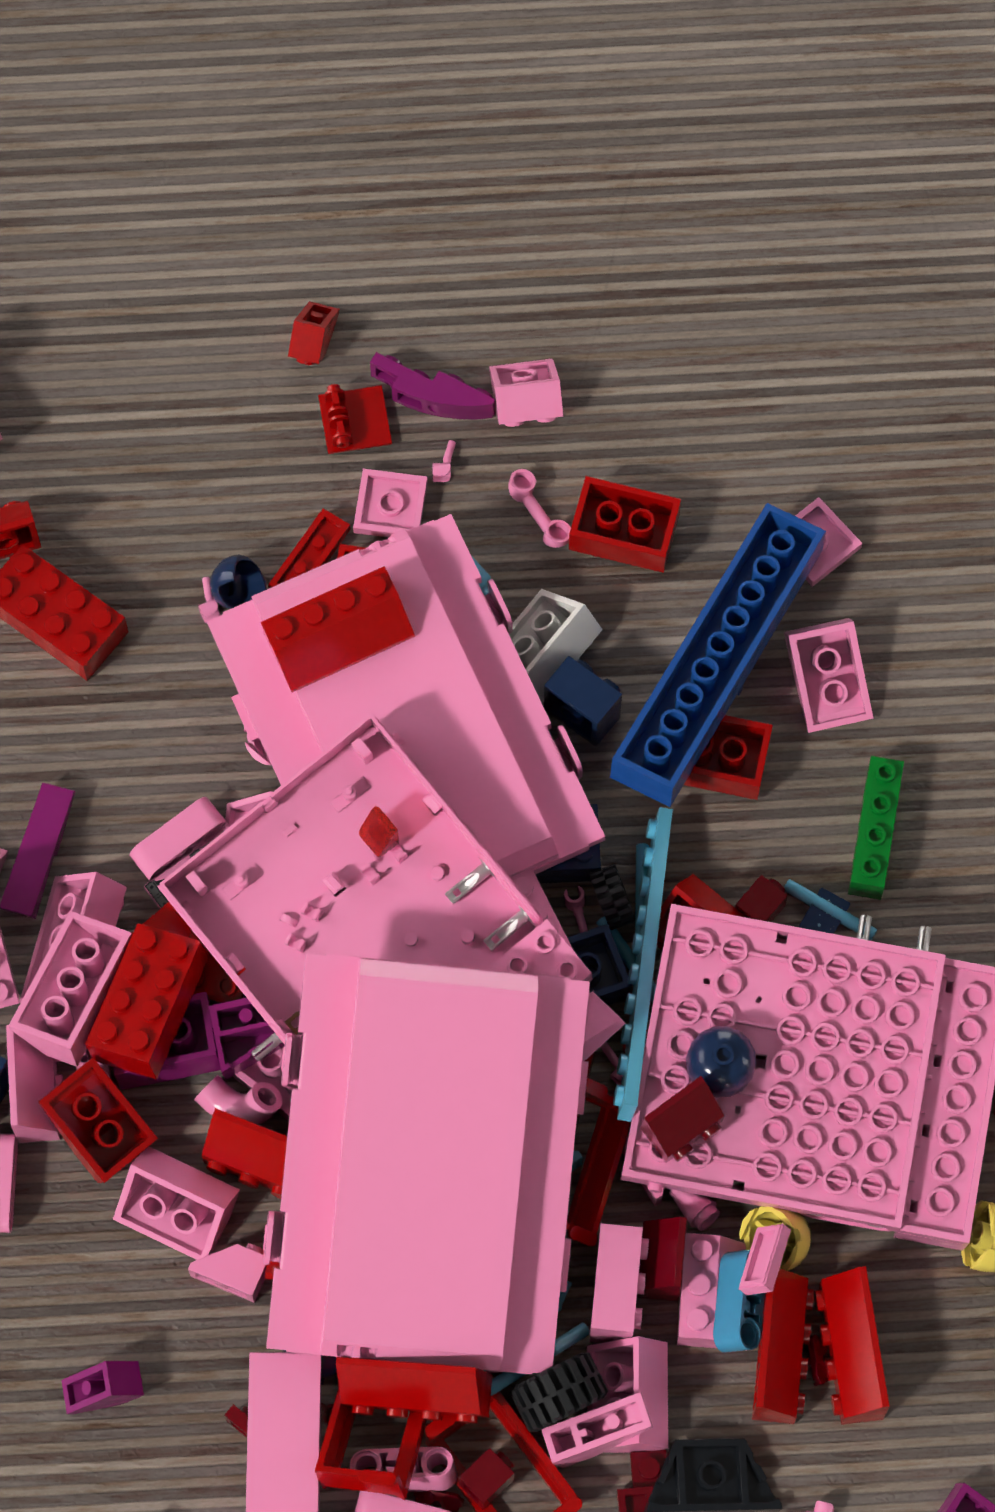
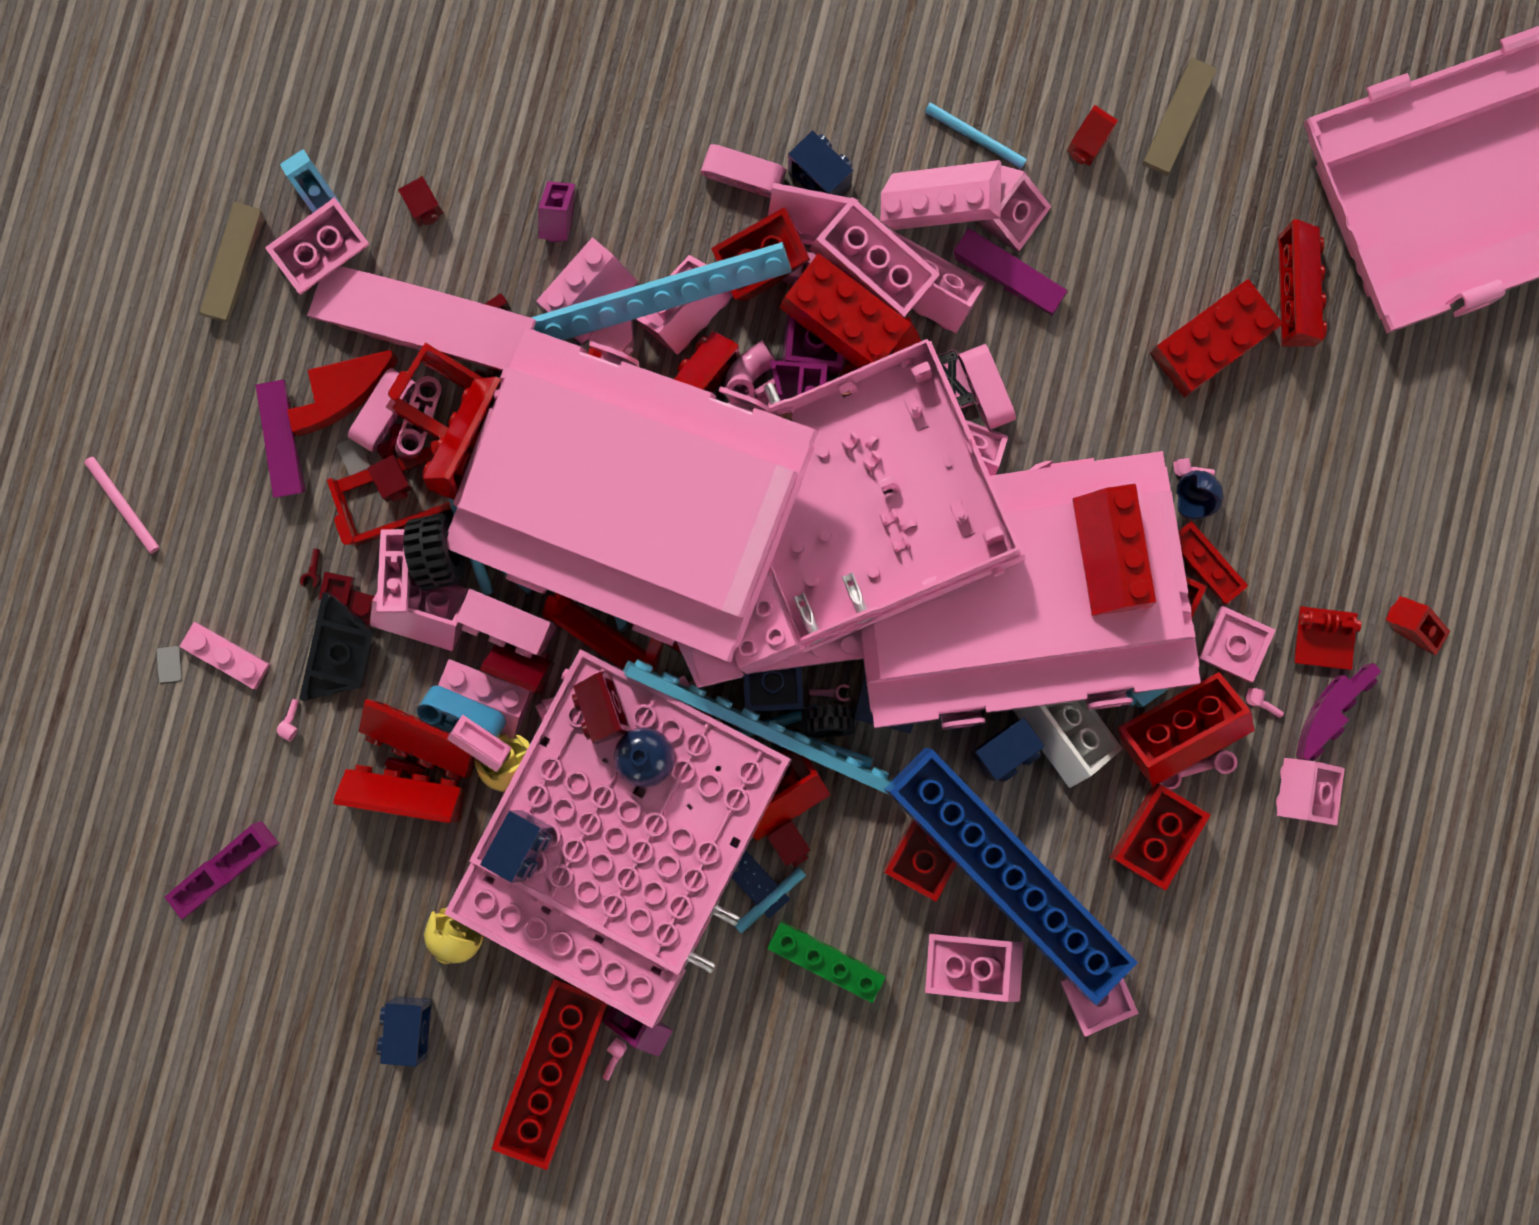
camera: 110 degrees right, 15 degrees up
clear red slope [359,806,399,857] -> none
none -> dark blue brick [480,810,554,883]
none -> medium azure plate [531,242,792,340]
none -> bright pink slope [536,237,638,346]
none -> red brick [1118,672,1255,787]

